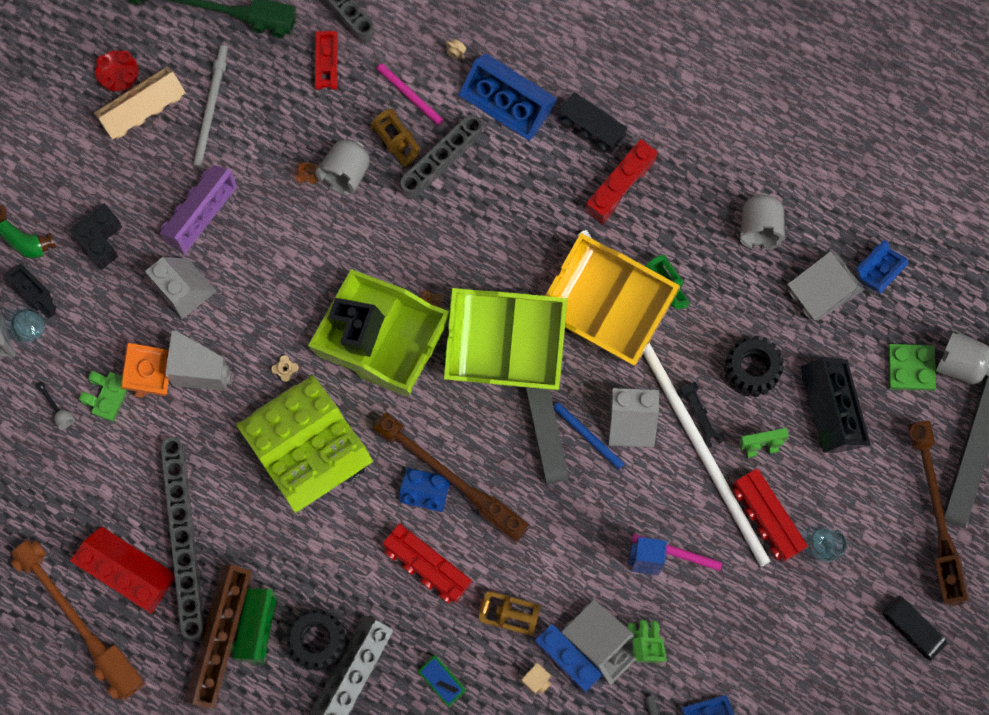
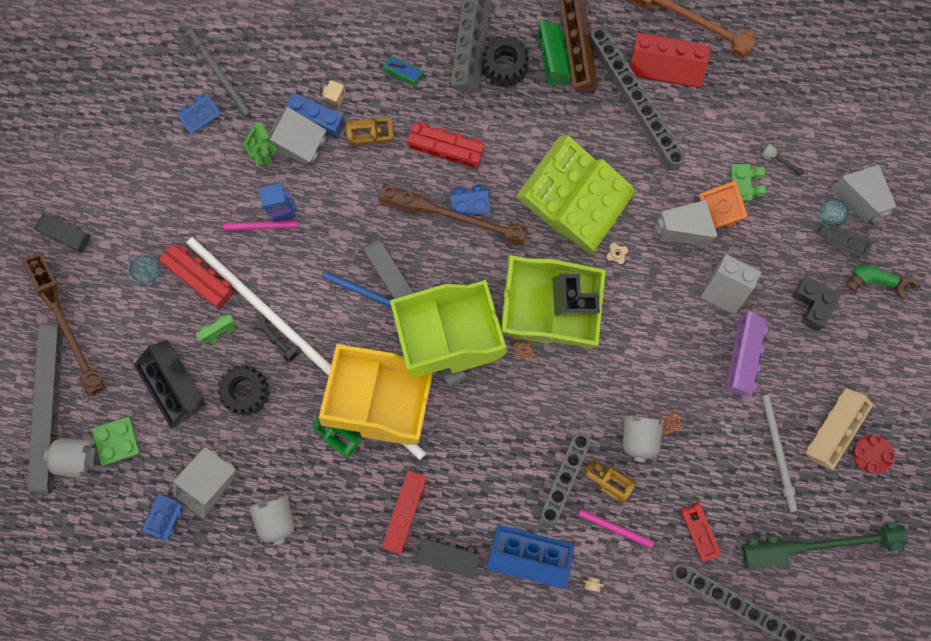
camera: 165 degrees right, 5 degrees up
light grey slope [609,388,659,448] -> none

